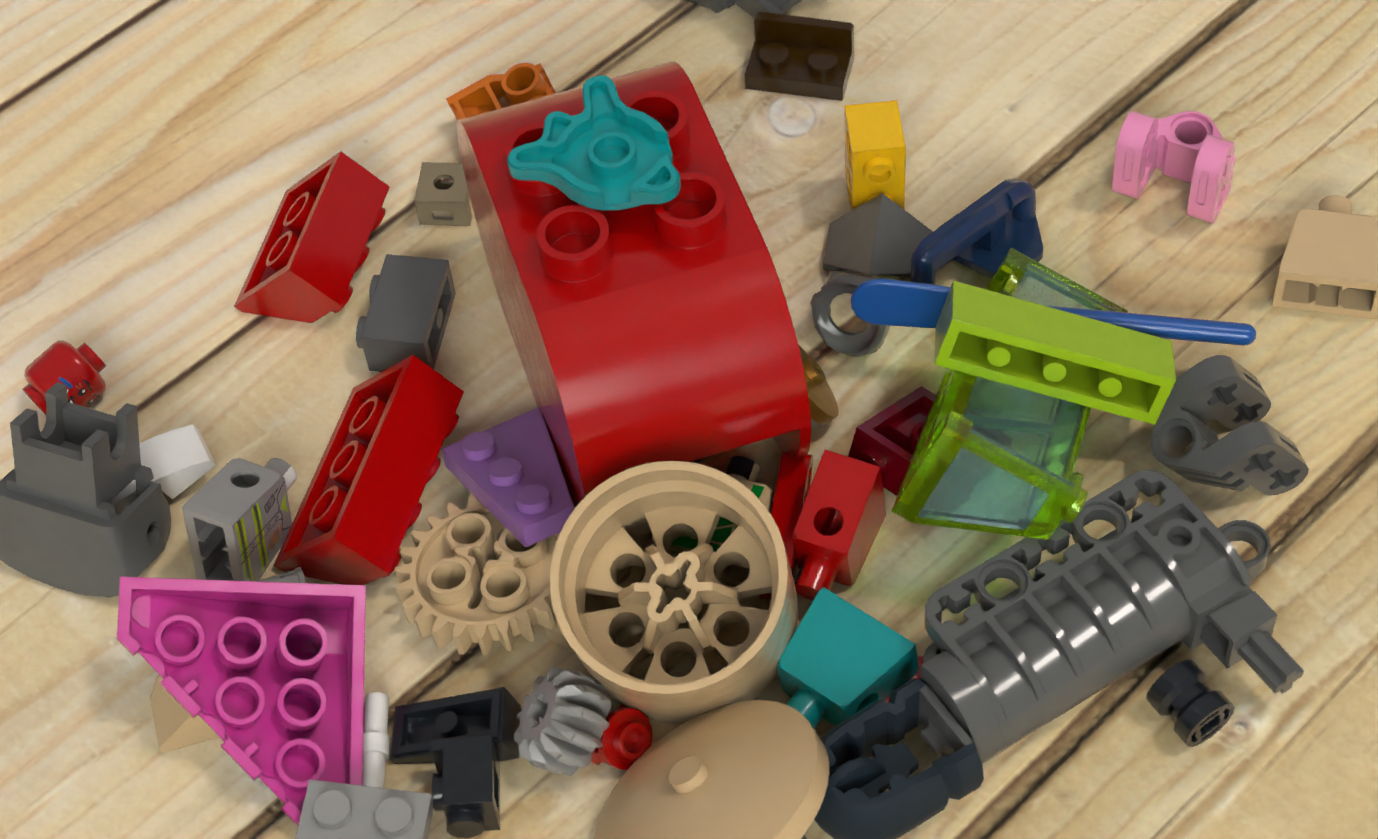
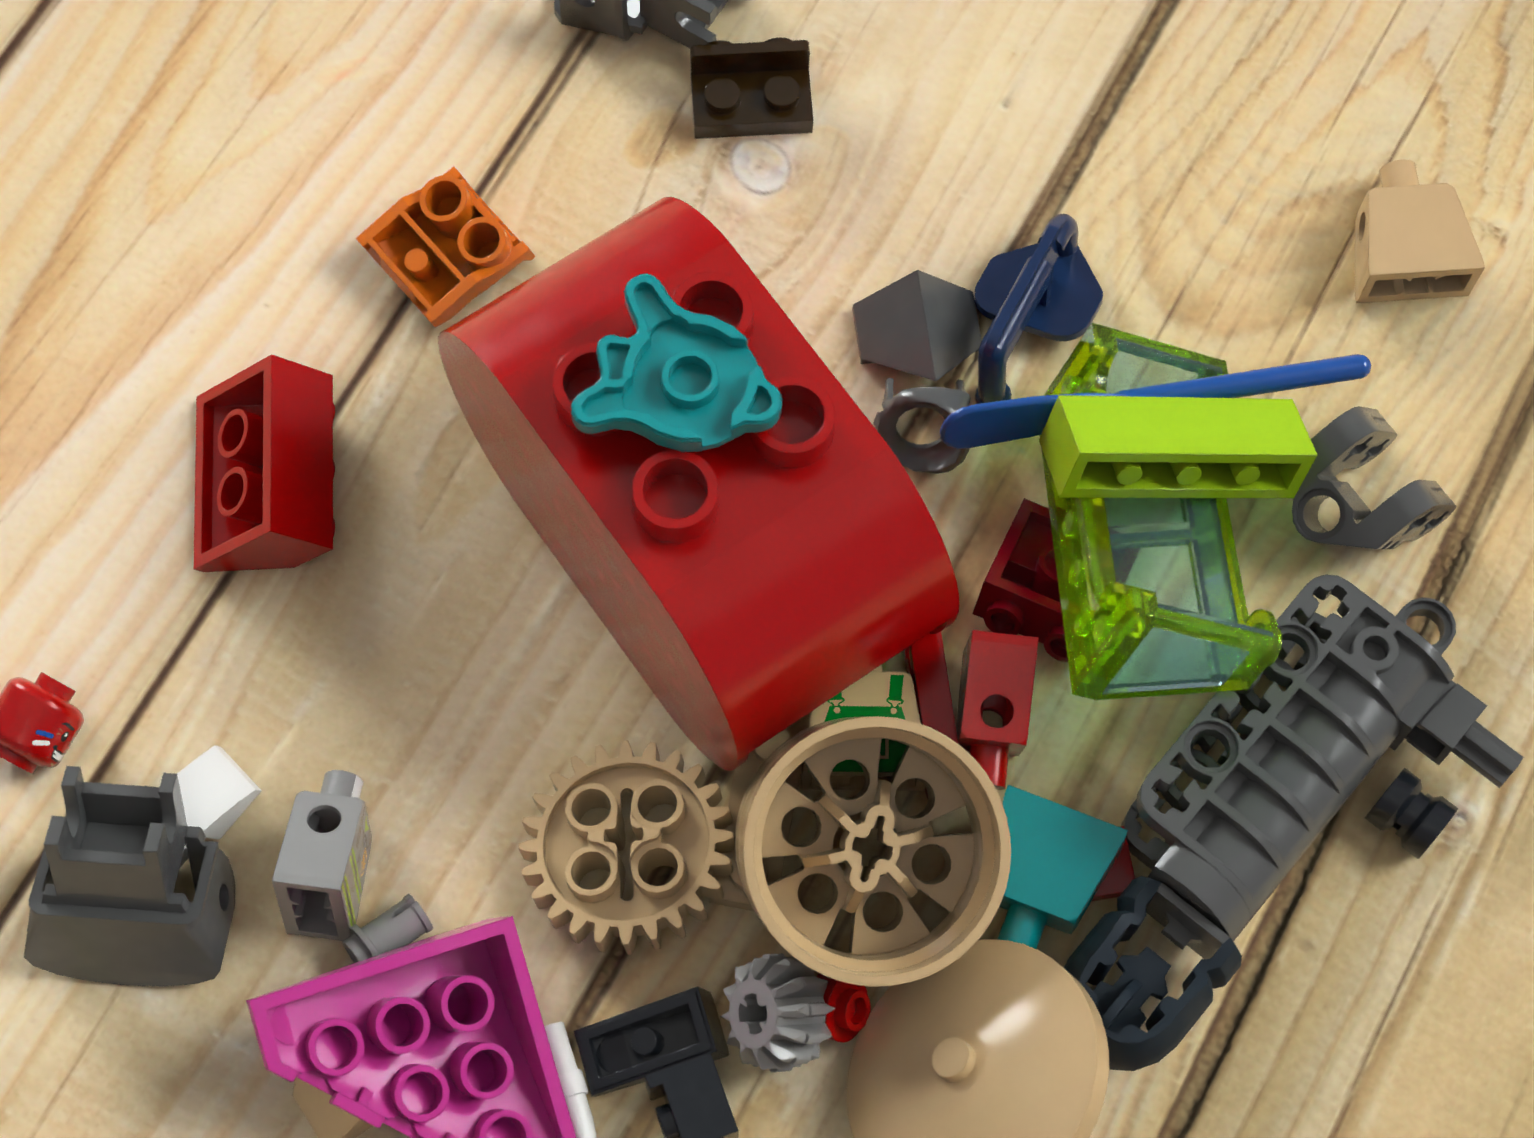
camera: 25 degrees left, 15 degrees up
red slope [273,355,464,585] -> none
dark grey brick [356,254,456,372] -> none
dark tan piece [414,162,472,226] -> none
medium lavender wing [442,407,574,547] -> none
yellow brick [845,100,906,211] -> none
bright pink piece [1112,111,1236,224] -> none

